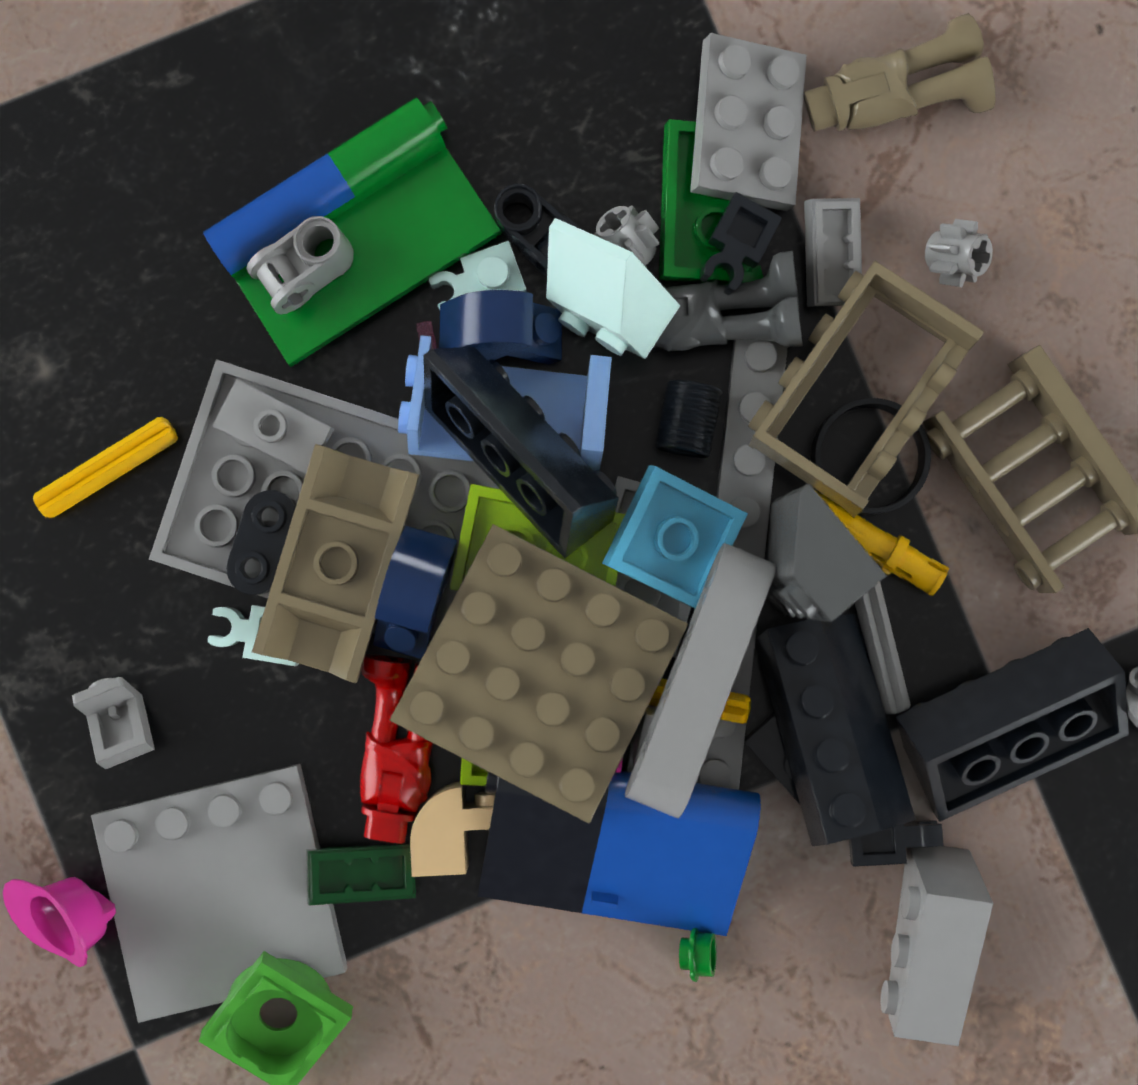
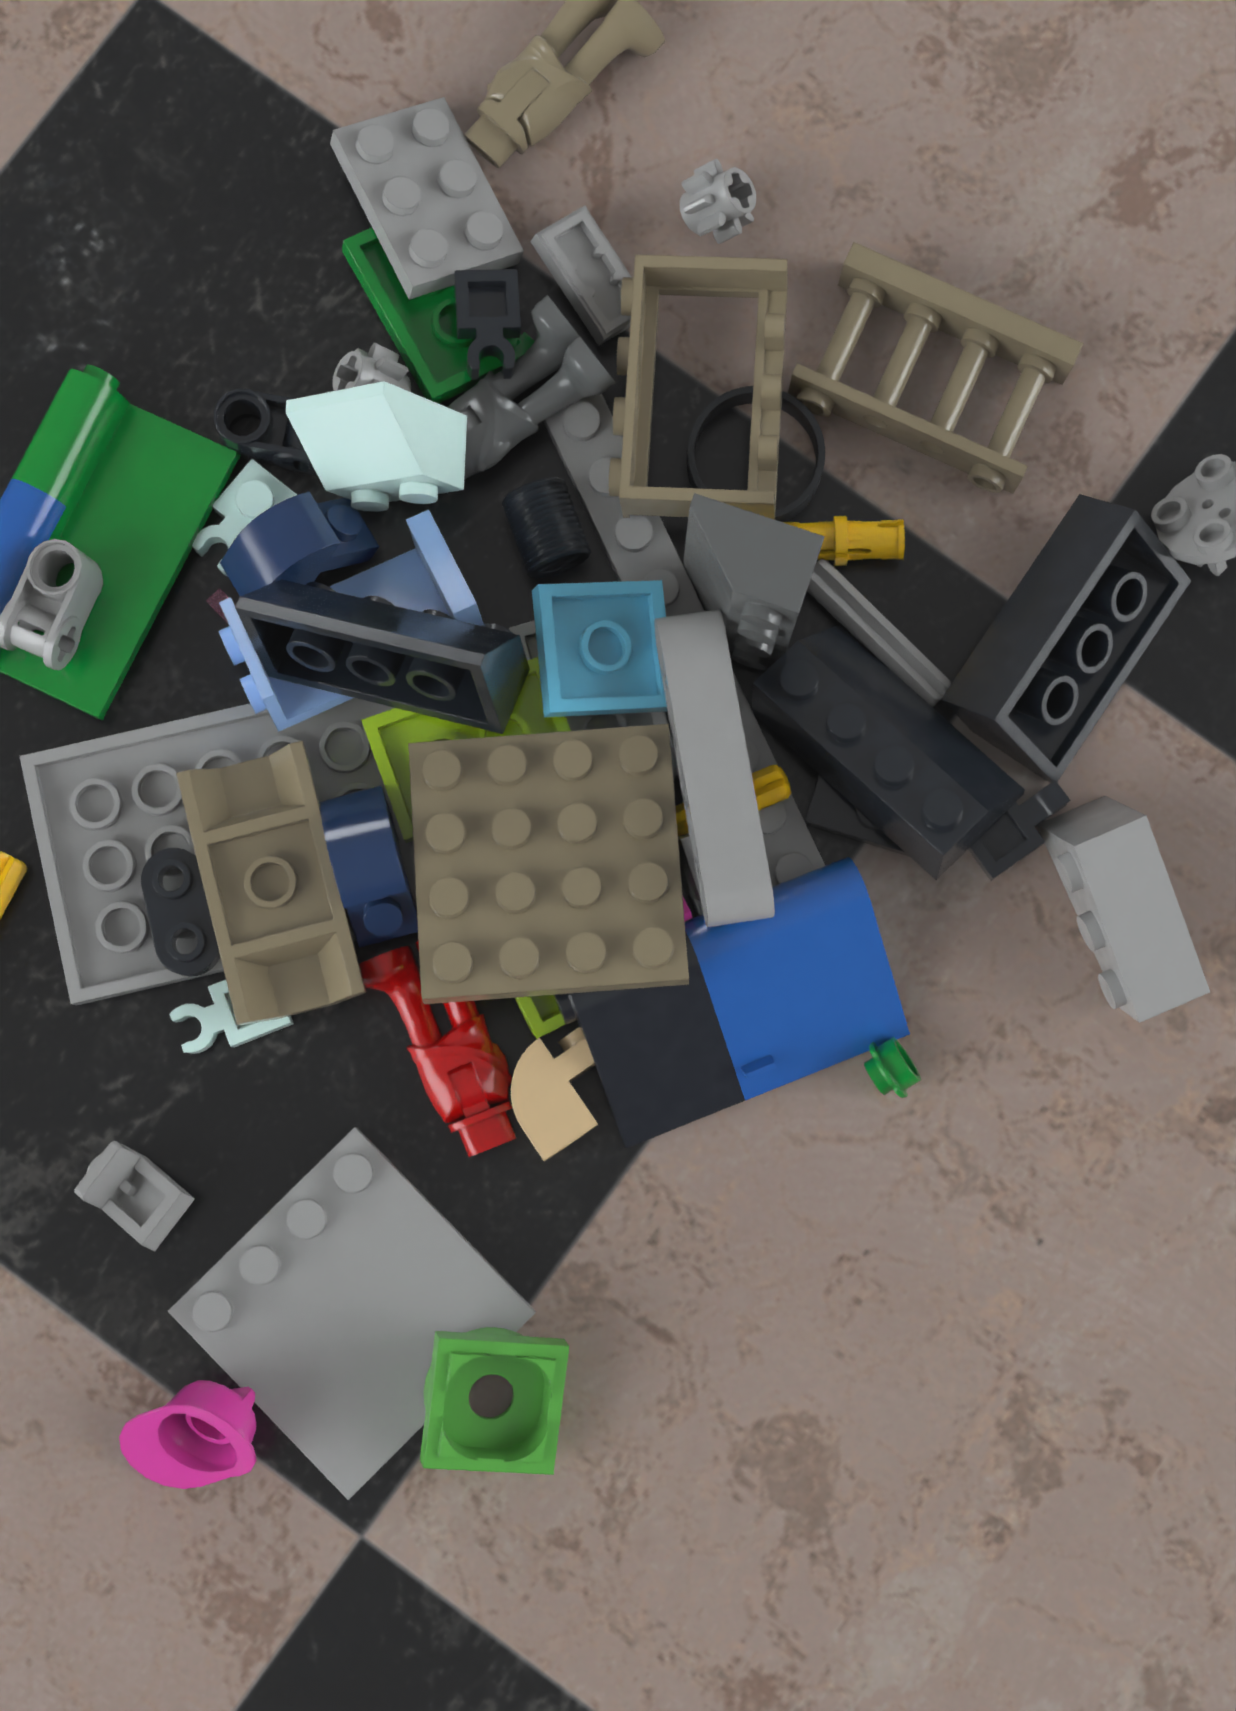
camera: 30 degrees left, 5 degrees down
light grey plate [212,379,334,474] -> none
dark green plate [306,843,416,906] -> none

